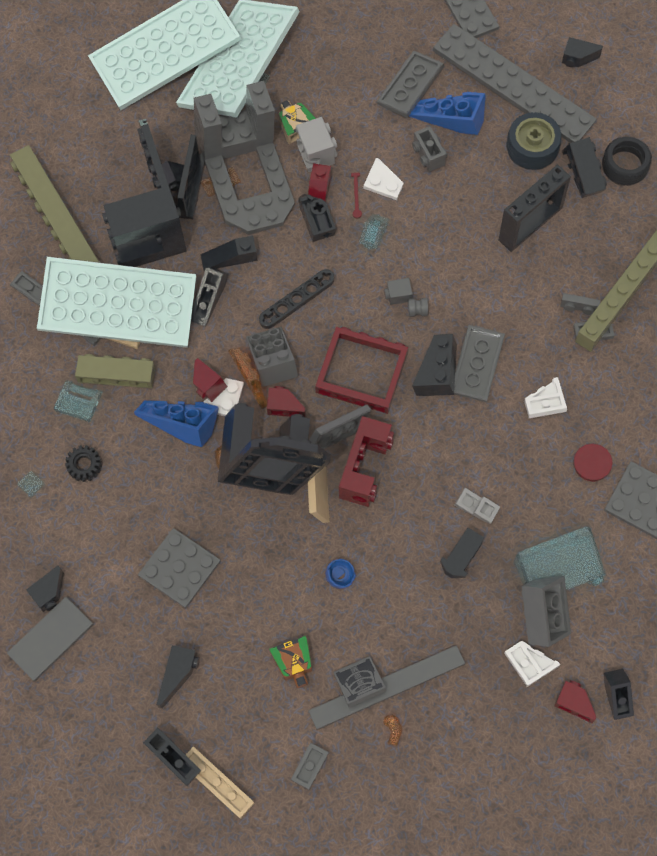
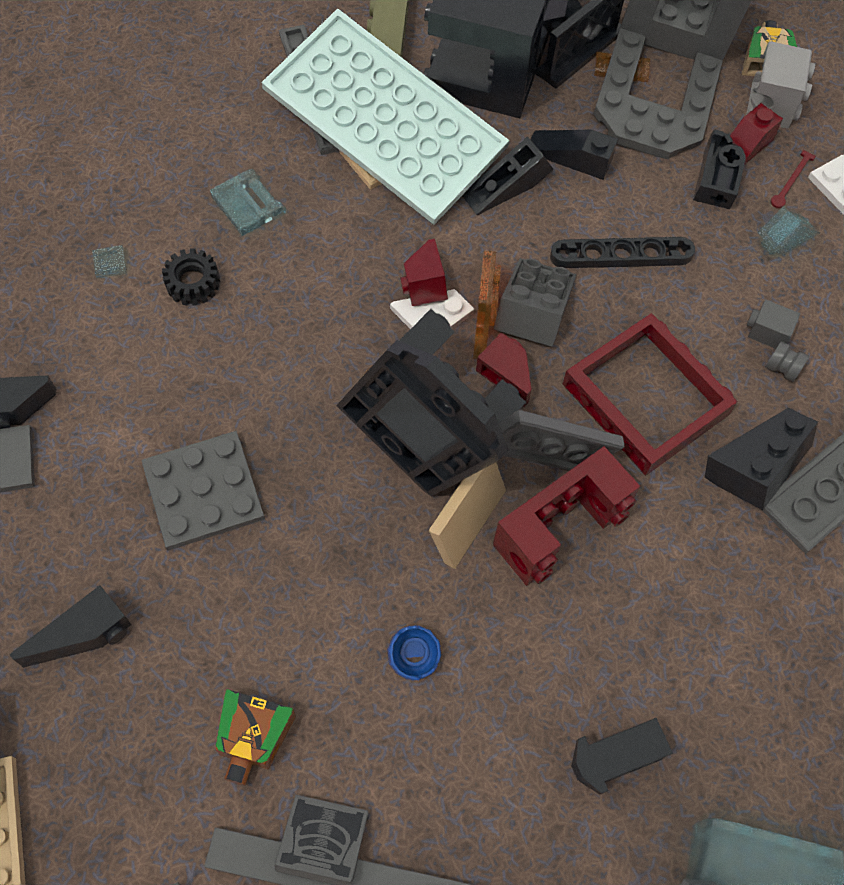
camera: 30 degrees right, 5 degrees down
olive brick [75,354,155,388] -> none
blue wedge [134,400,219,447] -> none
light grey slope [454,488,500,524] -> none

